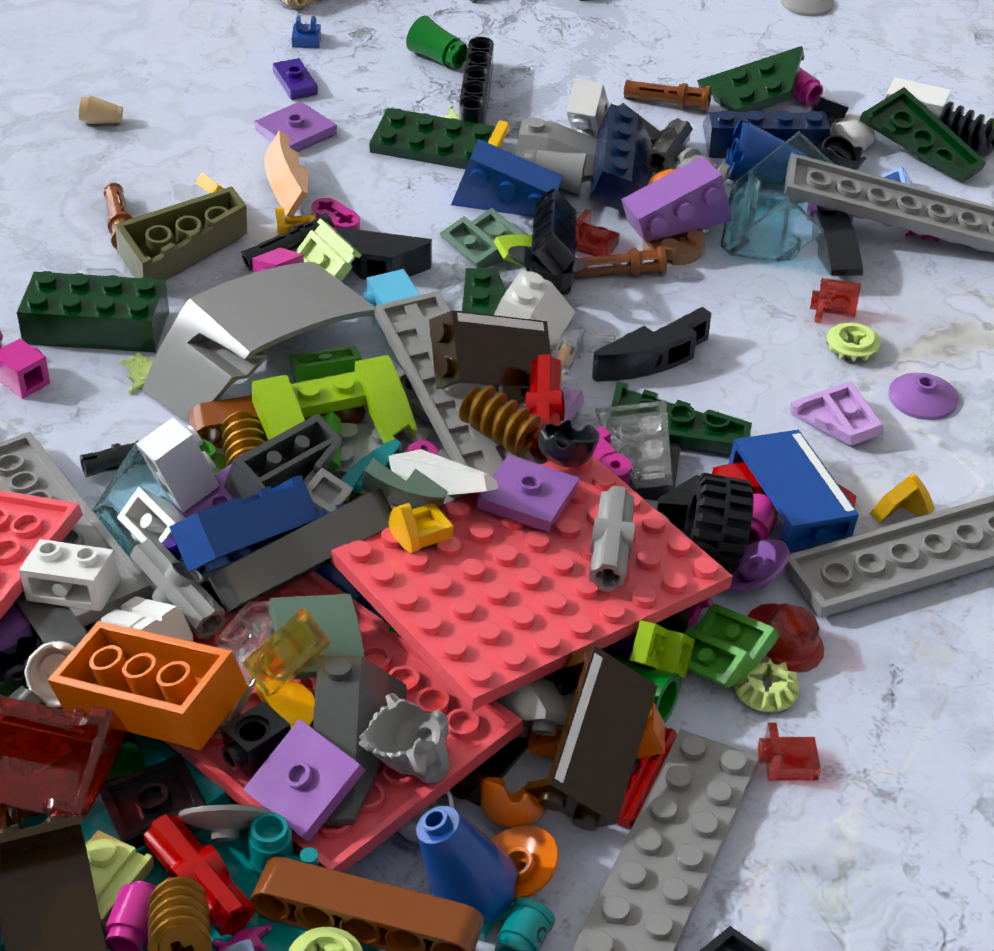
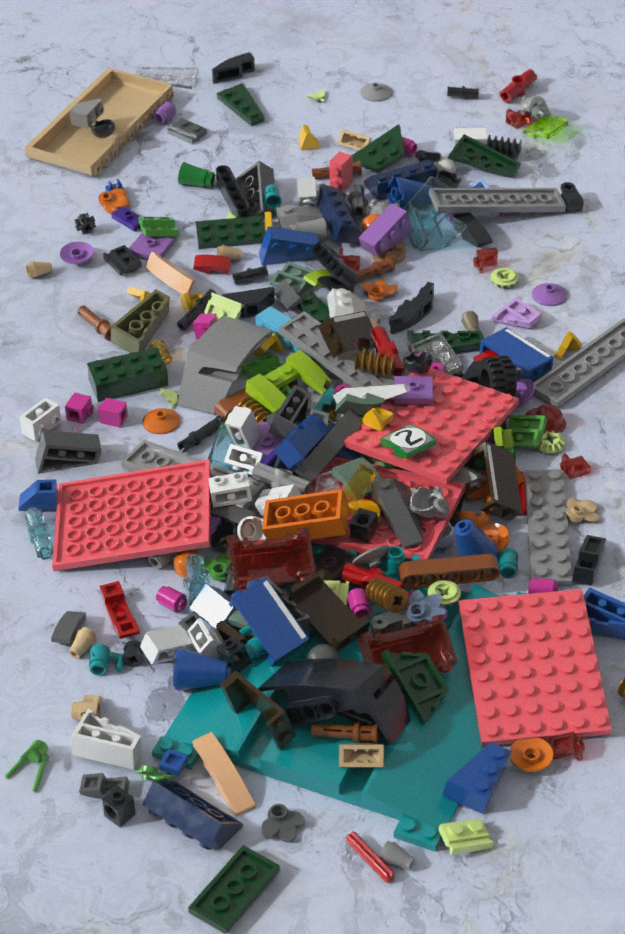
camera: 20 degrees left, 0 degrees up
medium lavender plate [242,719,366,843] -> none
dark pink beam [311,198,360,231] -> none
light grey piece [589,486,635,592] -> none
none -> medium lavender dish [60,242,94,264]
none -> black gear [74,213,96,234]
none -> orange plate [98,189,130,214]
none -> black plate [103,245,142,276]
none -> bright green slope [139,216,179,237]
none -> orange dish [143,408,180,434]
none -> clear yellow cone [149,339,173,365]
none -> red slope [193,254,231,275]
none -> tan cone [217,245,242,261]
none -> black pin [232,265,268,285]
none -> dark grey wedge [237,161,275,217]
none -> yellow tile [253,333,284,357]
none -> teal piece [265,184,282,215]
none -> dark grey slope [274,280,302,311]
none -> yellow tile [298,125,320,150]
none -> coral brick [329,152,353,192]
none -> tan slope [337,129,372,151]
none -> orange plate [362,278,397,301]
none -> slope [380,424,437,459]
none -> black pin [447,86,479,99]
none -> dark tan cone [461,311,479,331]
none -> tan plate [566,497,601,523]

